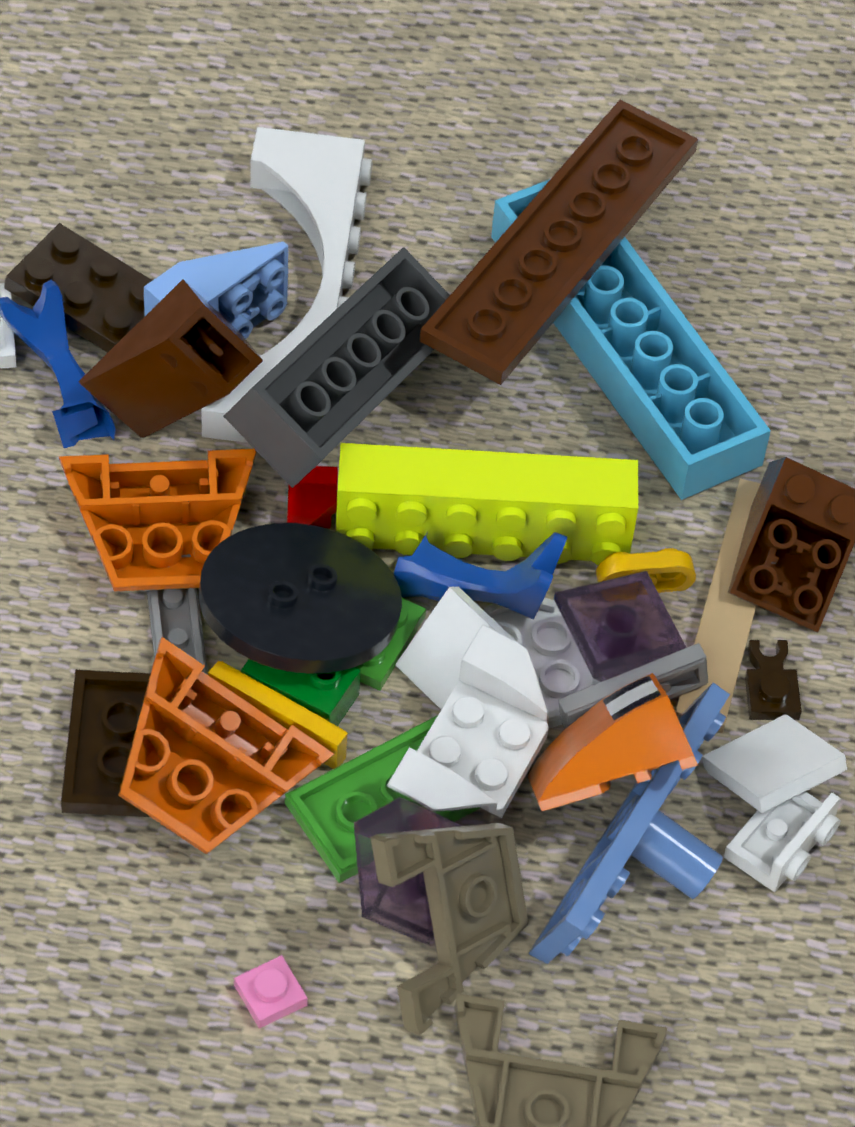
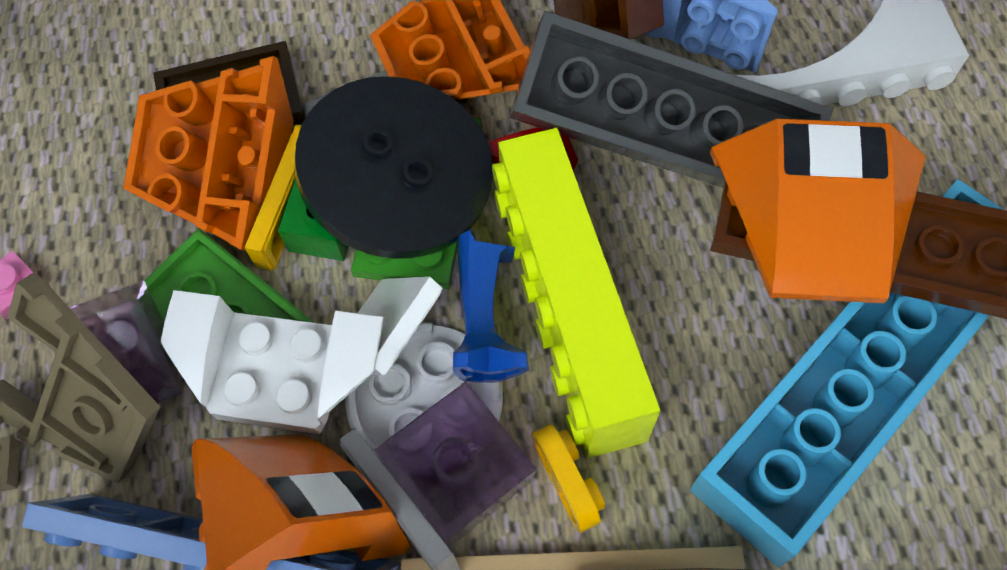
camera: 80 degrees right, 10 degrees up
none -> orange wedge [710,119,926,303]

